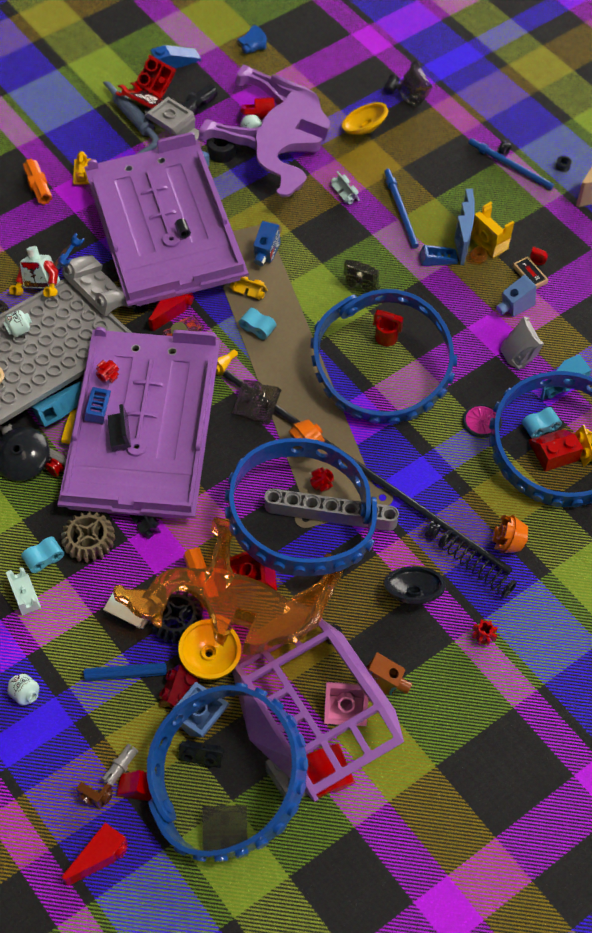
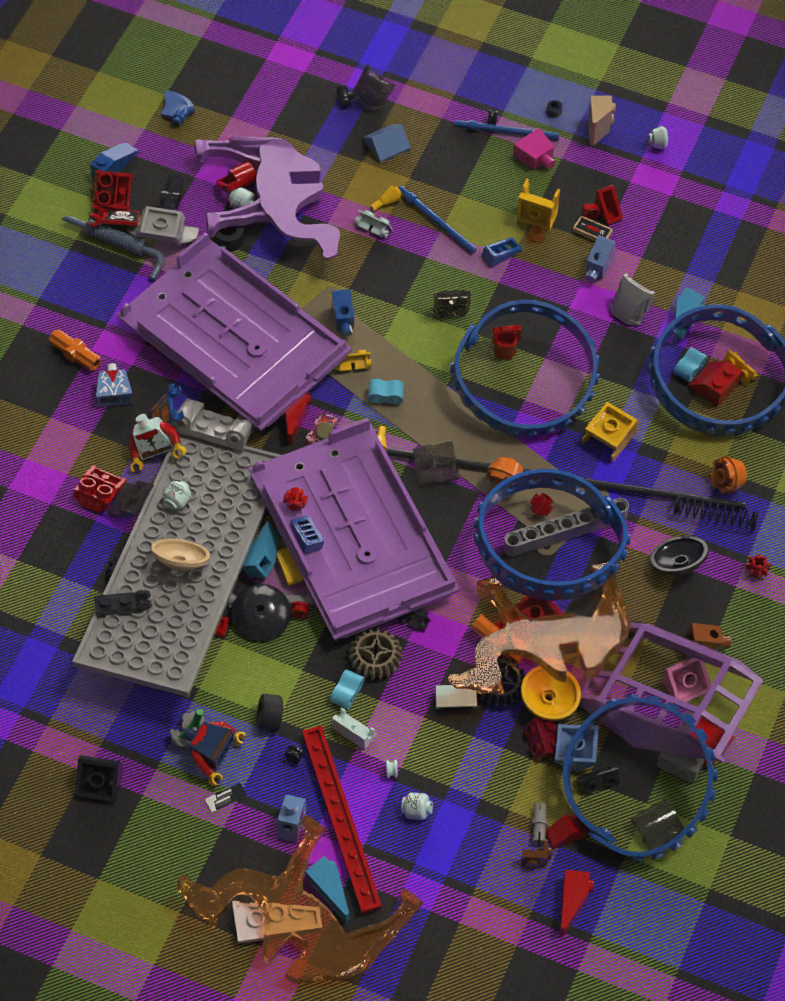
camera: 30 degrees left, 0 degrees up
yellow hinge [73,152,91,185] -> none
blue axle [84,663,167,681] -> none
black panel [108,404,131,451] -> none
black hinge [175,218,191,238] -> none
yellow dish [342,102,388,135] -> none
black bush [425,520,442,540] -> none
medium blue slope [454,189,475,265] -> none
dark pink wheel [462,404,502,438] -> none
none -> medium blue torso [96,363,133,407]
none -> medium blue slope [363,124,411,163]
none -> yellow cone [370,185,402,211]
none -> light aqua bush [386,760,398,779]
none -> dark pink torso [513,128,555,169]
none -> yellow piece [582,402,638,462]
none -> red slope [595,185,623,224]

